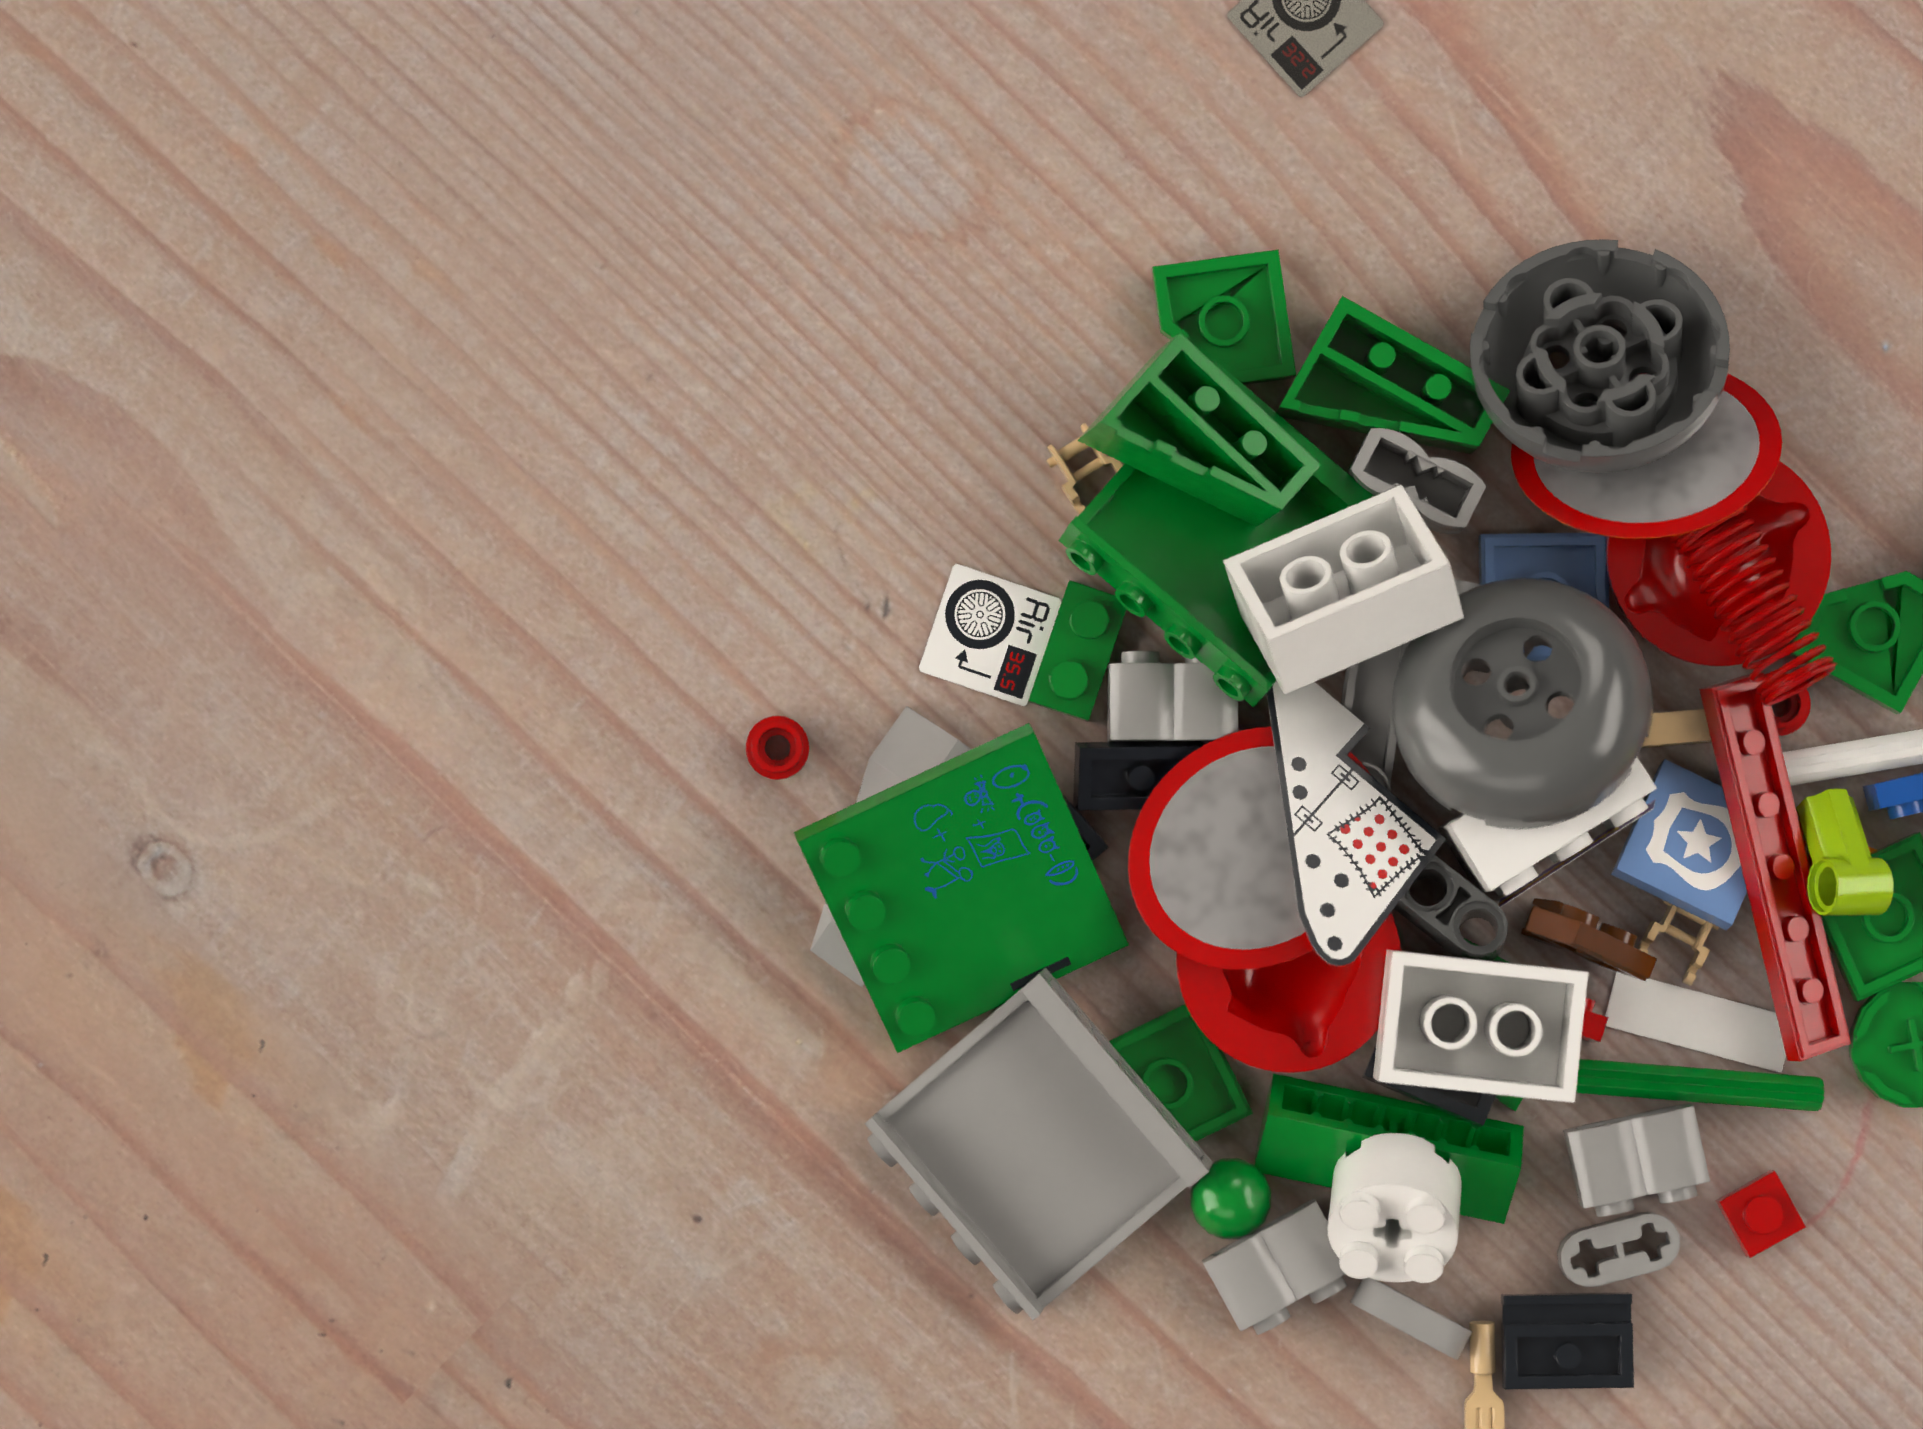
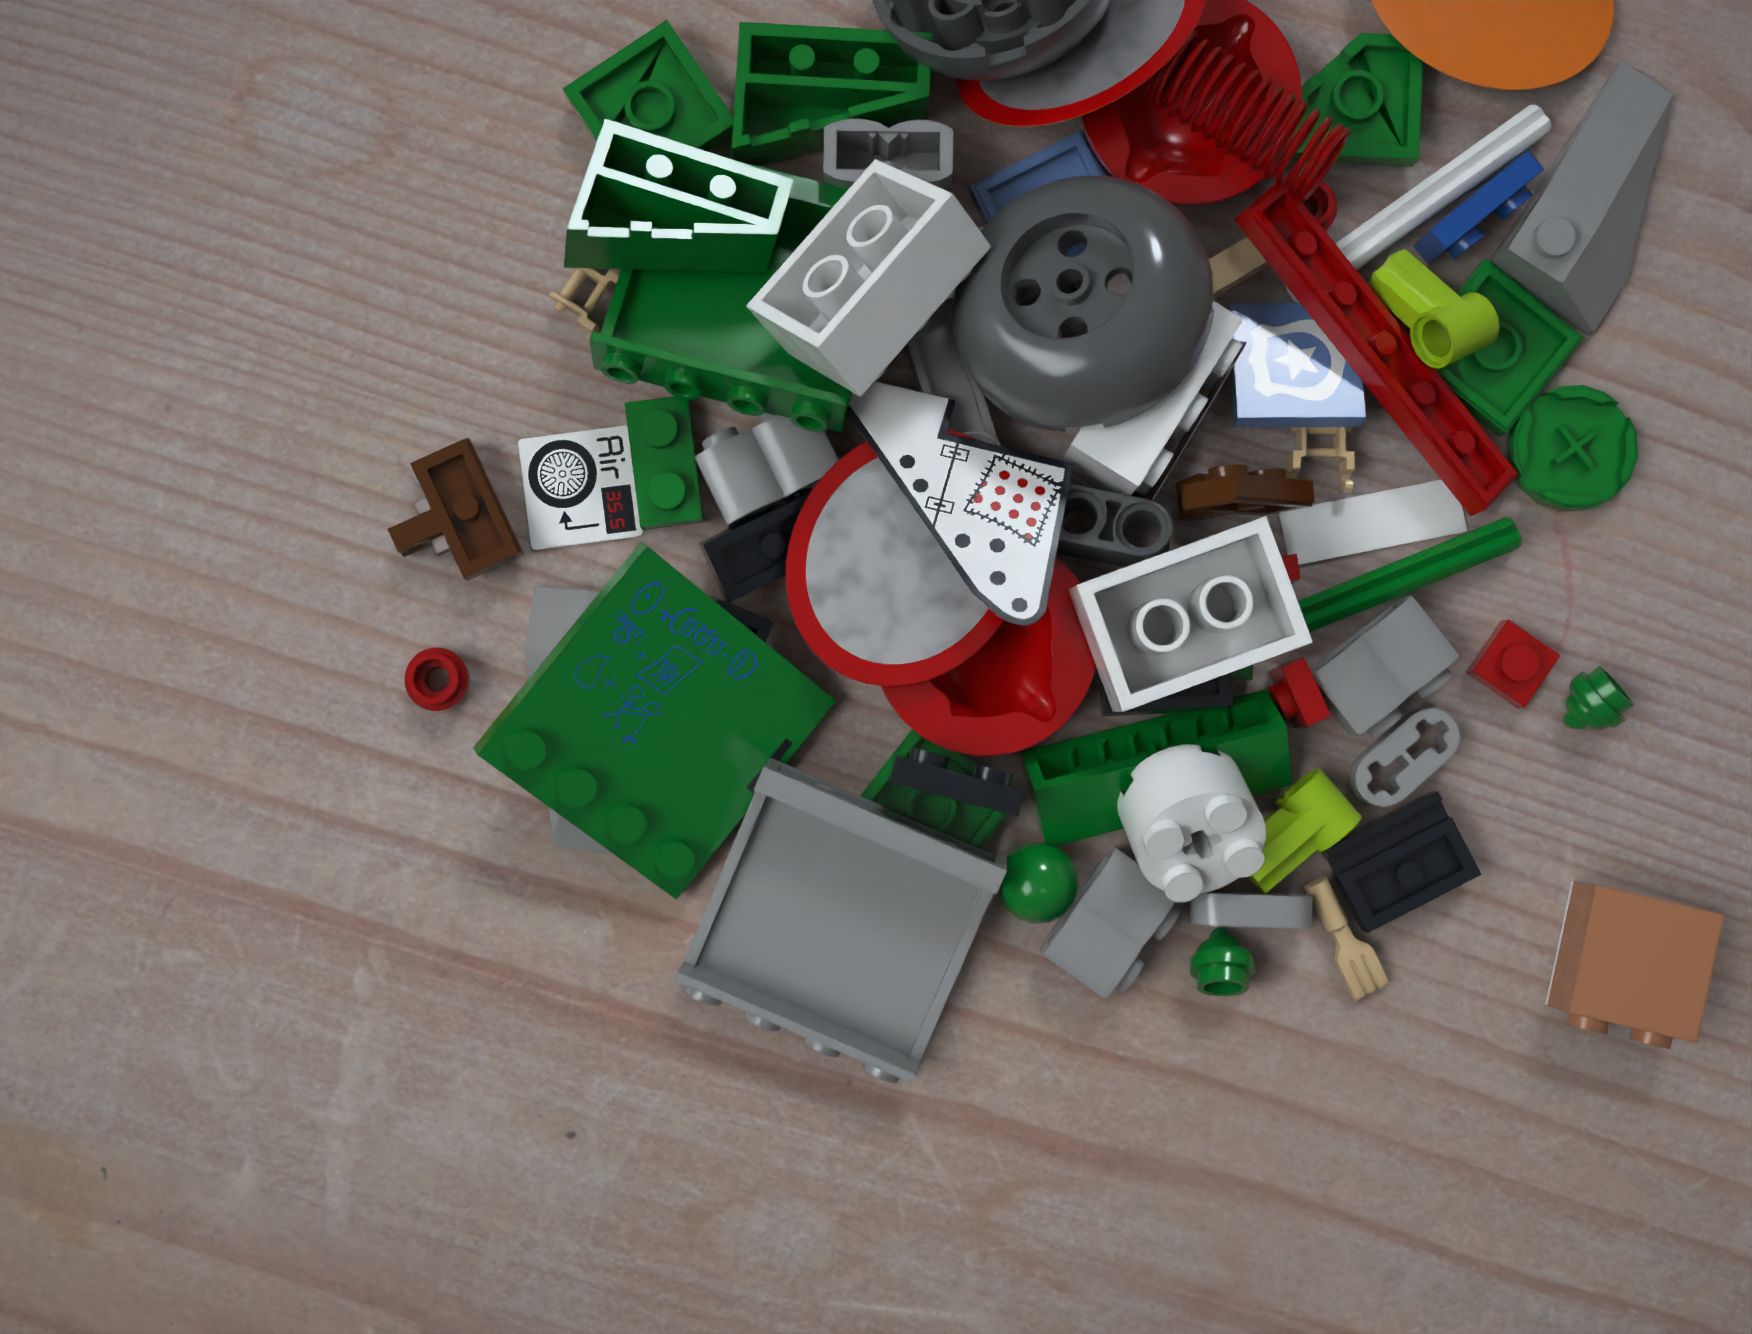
camera: 25 degrees left, 0 degrees up
none -> reddish brown hinge [387,438,525,581]
none -> black plate [888,747,1025,817]
none -> green plate [1190,927,1255,996]
none -> lime piece [1247,767,1362,894]
none -> red plate [1267,657,1331,728]
none -> green plate [1563,666,1634,730]

